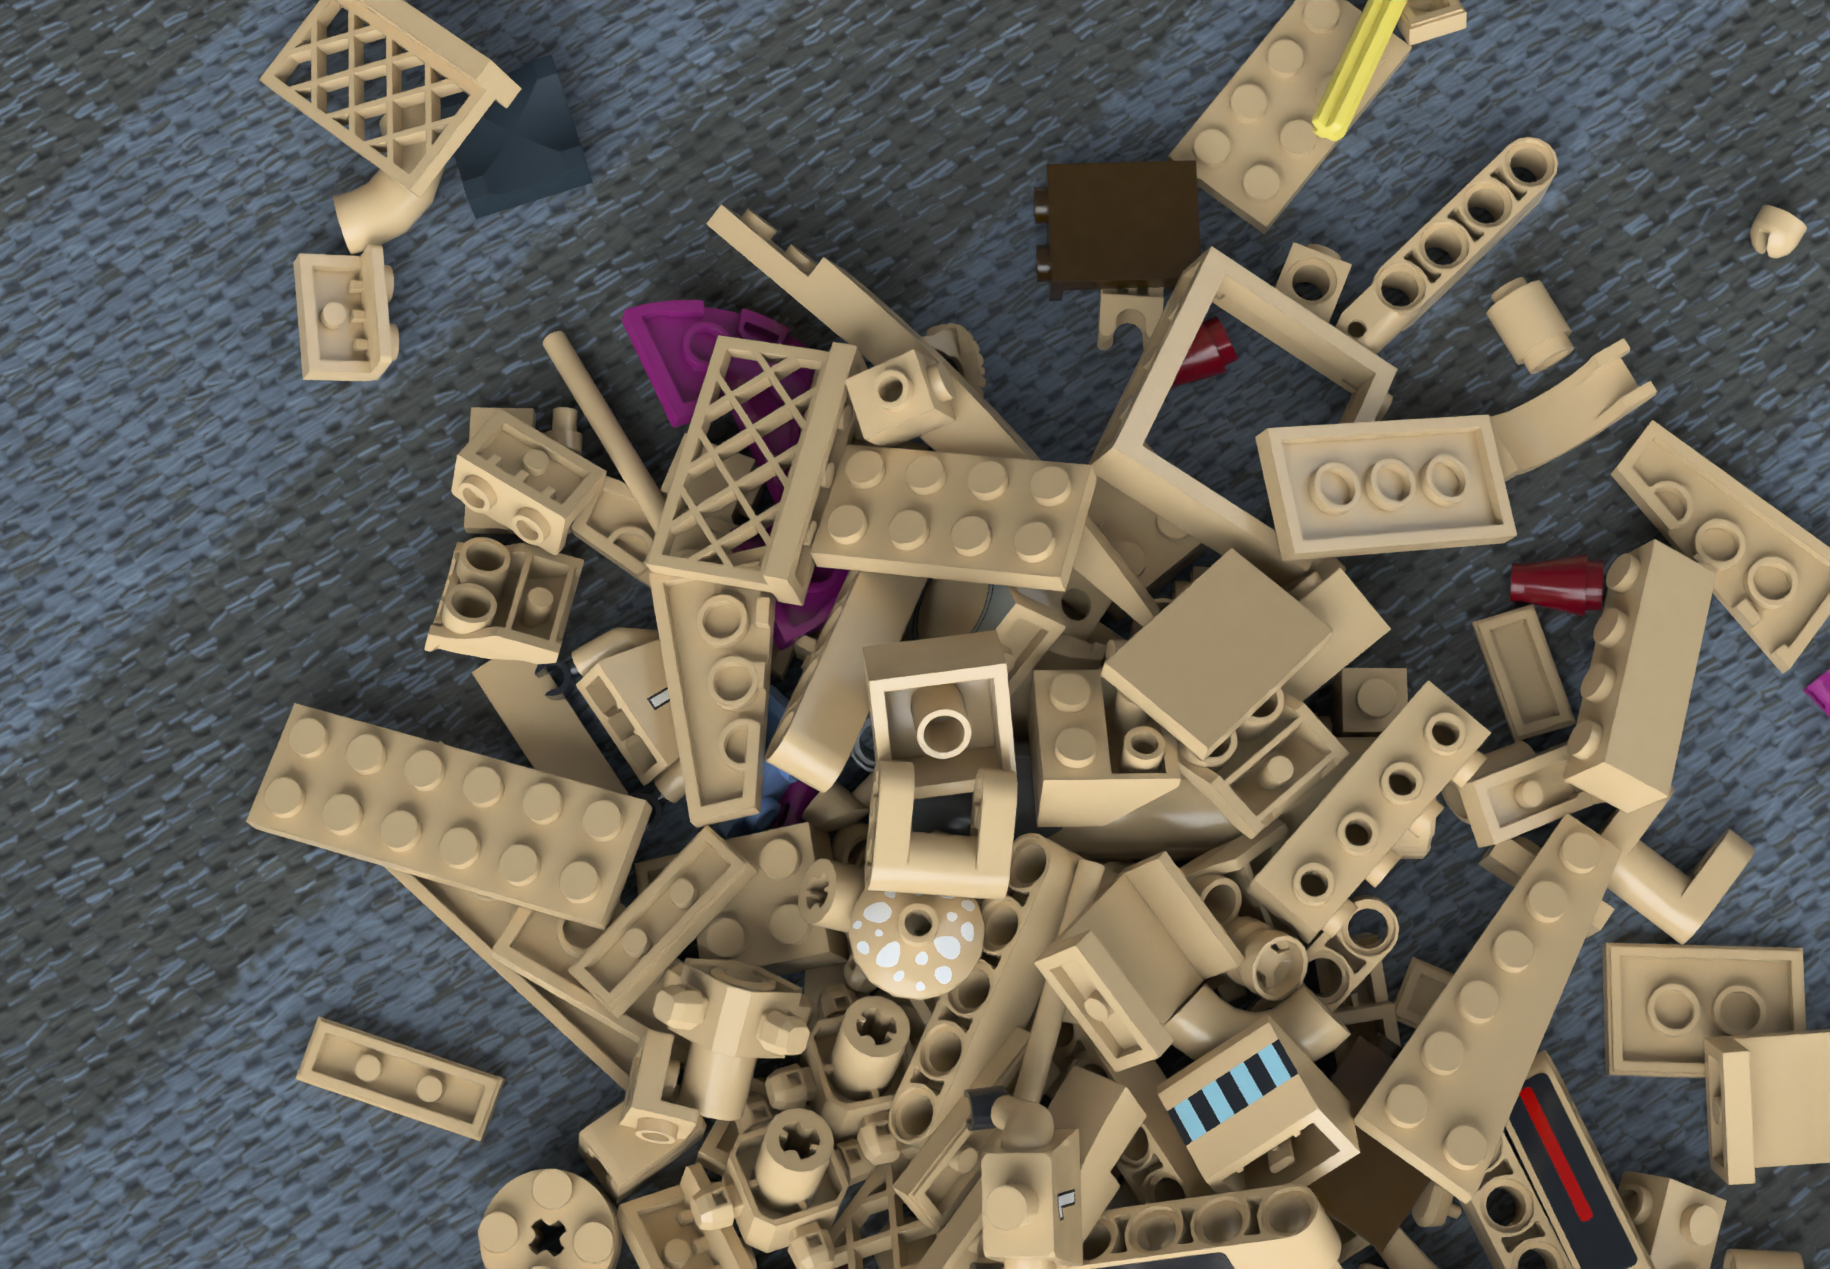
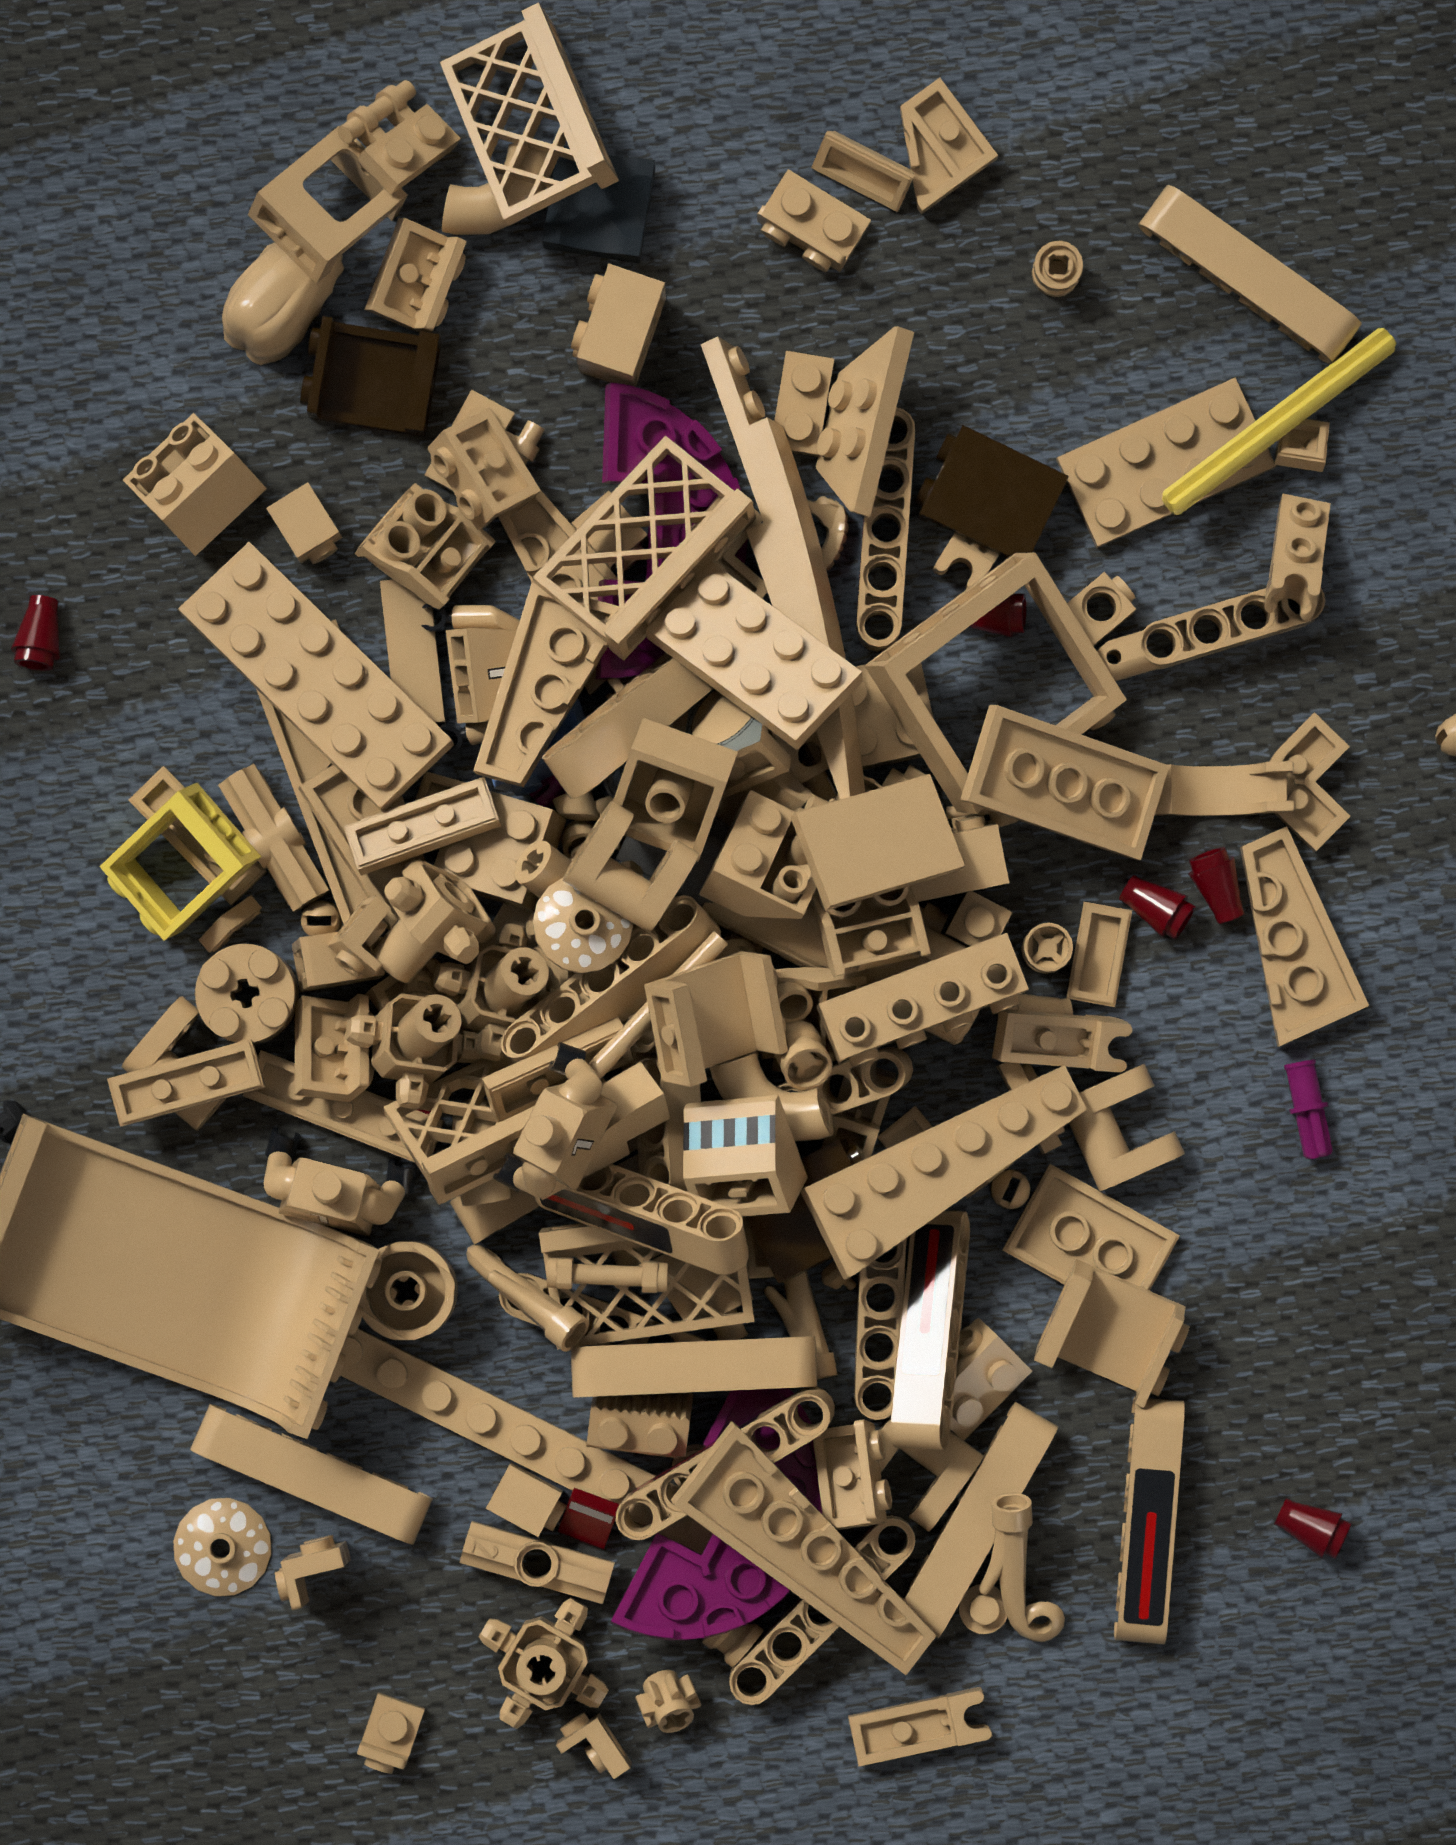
camera: 25 degrees right, 10 degrees up
tan bar [543,331,666,533] -> none
tan brick [845,349,956,448] -> none
tan brick [1486,277,1574,374] -> none
tan brick [1564,539,1716,814] -> none
none -> dark red cone [11,595,60,671]
none -> light yellow window [99,783,261,941]
none -> tan slope [123,413,267,556]
none -> tan tile [199,895,262,953]
none -> tan piece [218,764,330,913]
none -> tan hair [222,242,344,365]
none -> tan window [248,126,408,284]
none -> tan brick [266,482,342,564]
none -> dark brown panel [300,316,442,438]
none -> tan hinge [301,900,342,936]
none -> tan plate [338,80,461,195]
none -> tan brick [571,263,666,387]
none -> tan bracket [757,169,871,272]
none -> tan plate [774,351,834,457]
none -> tan wing [816,326,914,517]
none -> tan beam [855,407,915,652]
none -> tan hinge [990,1170,1030,1209]
none -> tan wheel [1021,922,1073,974]
none -> dark red cone [1188,847,1245,924]
none -> tan plate [1264,494,1331,620]
none -> tan plate [1269,712,1350,852]

